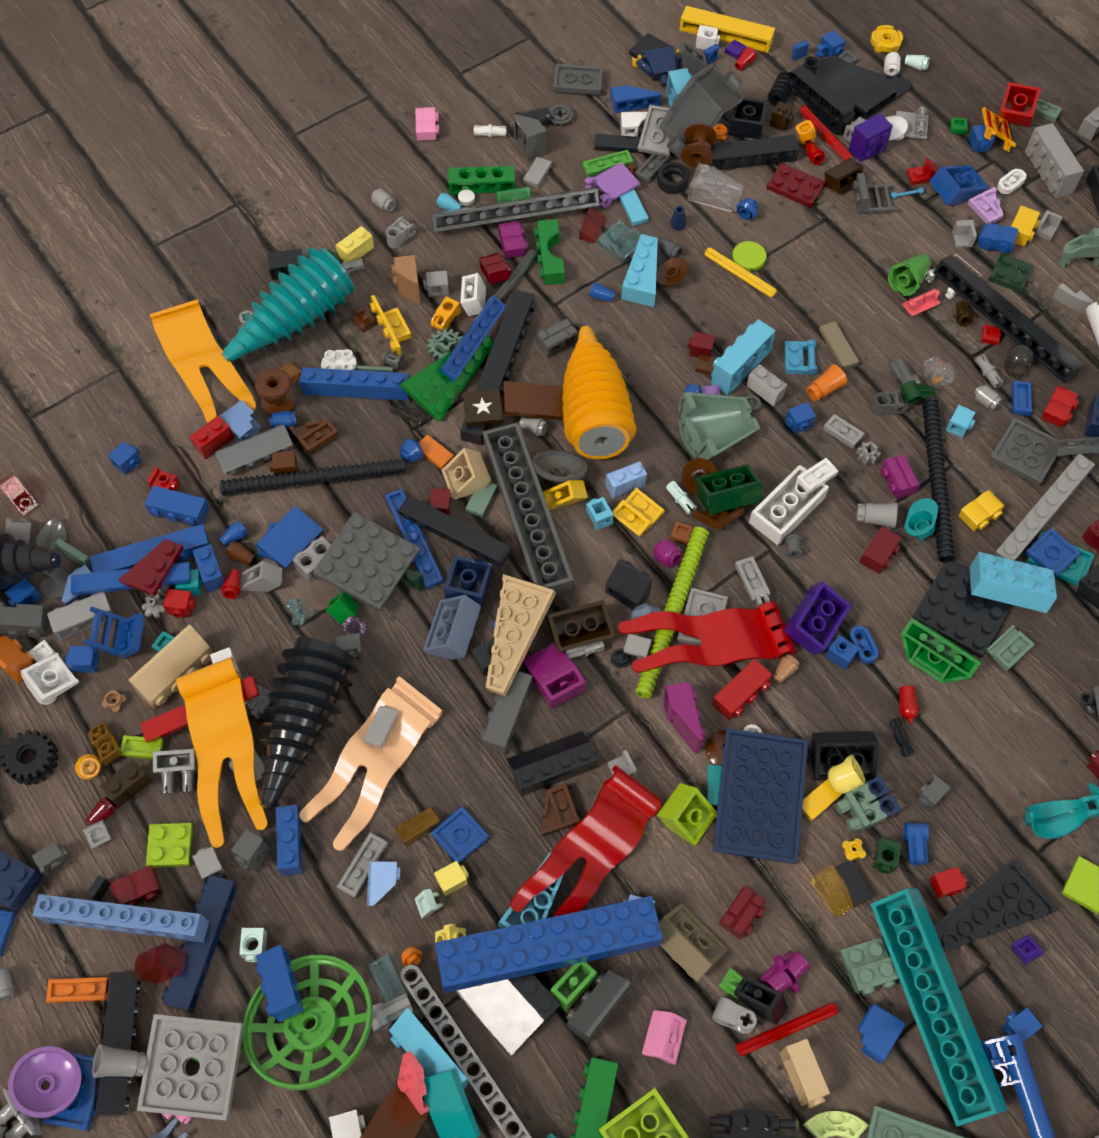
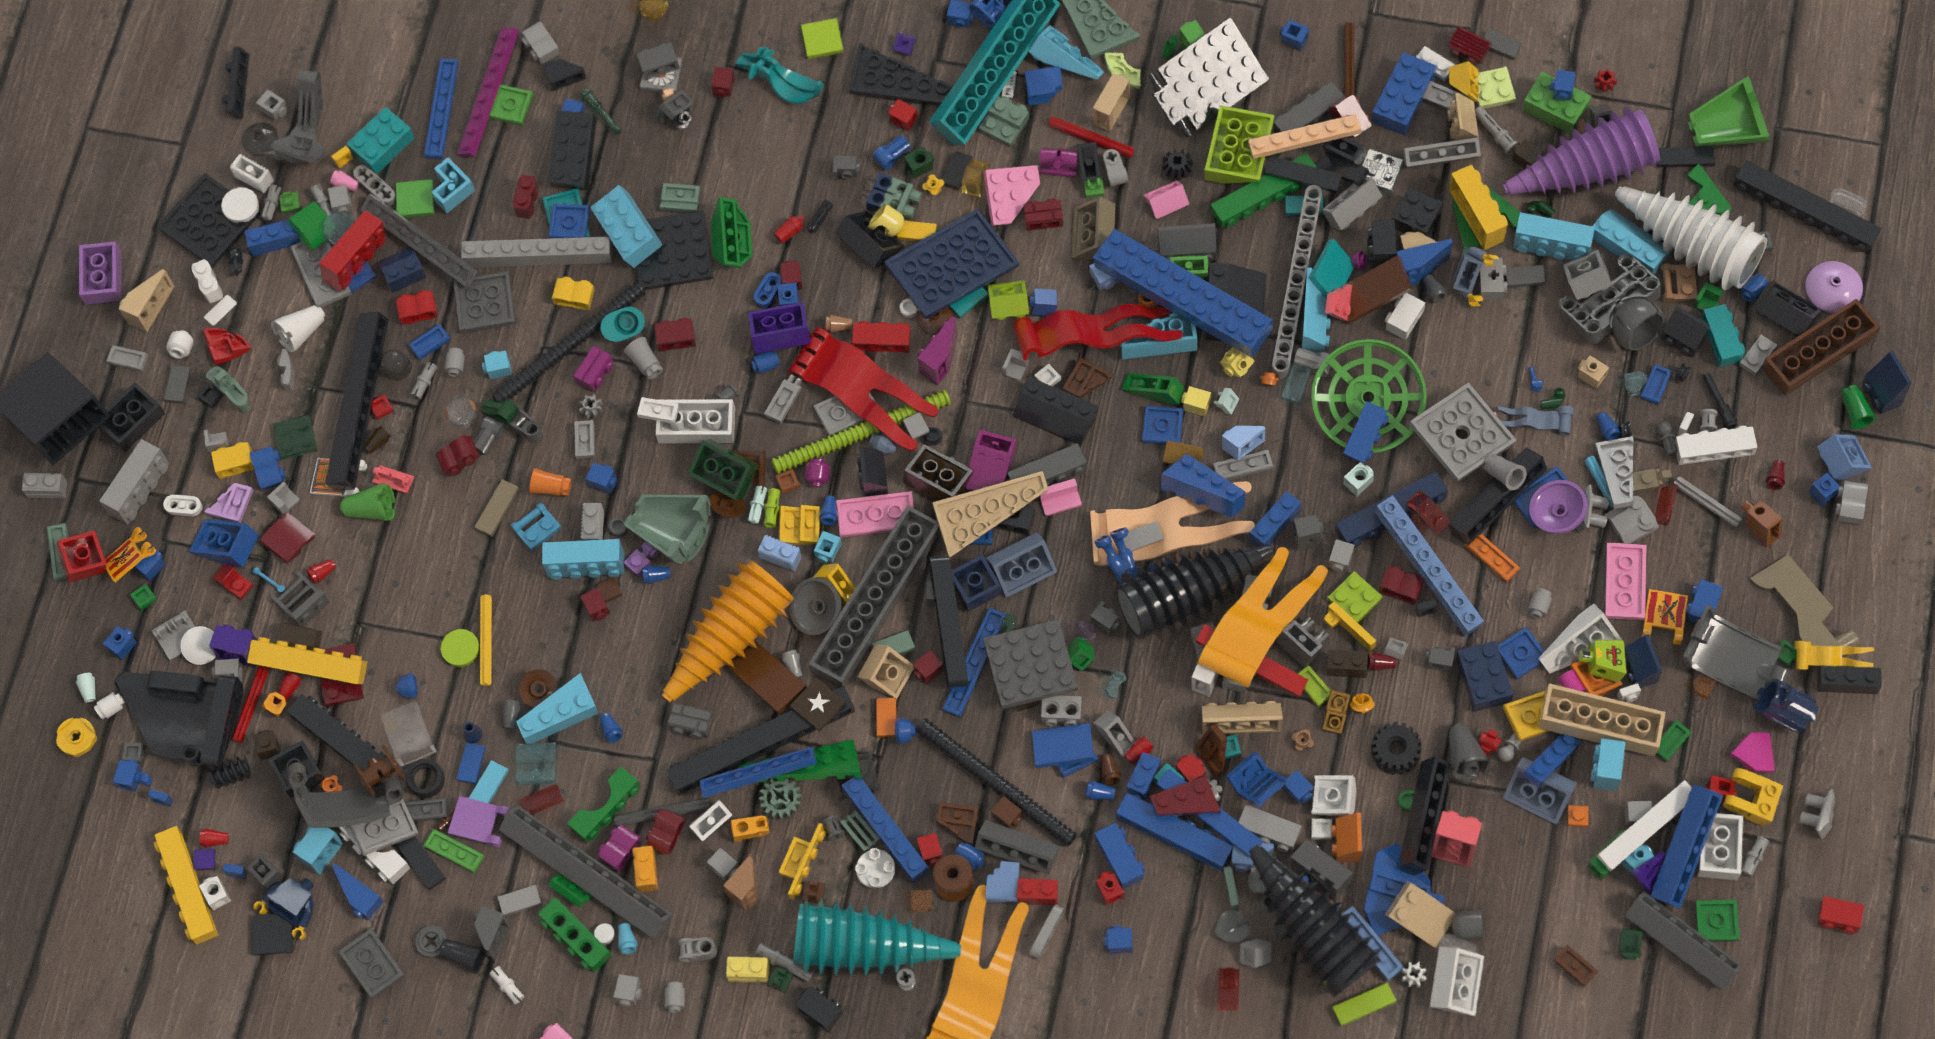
camera: 125 degrees left, 5 degrees up
none -> blue brick [103,626,137,660]
none -> yellow brick [247,637,368,684]
none -> dark red slope [260,512,315,564]
none -> red cone [306,559,336,584]
none -> dark red brick [436,435,479,476]
none -> blue tile [457,743,486,785]
none -> light grey brick [614,974,642,1007]
none -> light orange brick [633,846,658,892]
none -> blue brick [751,351,780,374]
none -> lime pin [763,488,781,528]
none -> dark red brick [780,261,803,290]
none -> blue cone [819,496,838,525]
none -> bright pink tile [836,491,914,538]
none -> red brick [917,833,943,866]
none -> bright pink plate [983,165,1040,226]
none -> sticker [1000,70,1019,99]
none -> blue brick [1028,288,1057,316]
none -> medium azure wedge [1029,25,1104,80]
none -> light grey beam [1030,904,1065,959]
none -> white plate [1034,364,1061,386]
none -> bright pink panel [1039,479,1082,516]
none -> blue piece [1094,527,1137,584]
none -> green slope [1122,373,1185,405]
none -> blue wedge [1161,454,1246,518]
none -> black gear [1162,149,1193,181]
none -> reddish brown wing [1194,723,1227,777]
none -> yellow hinge [1324,602,1376,652]

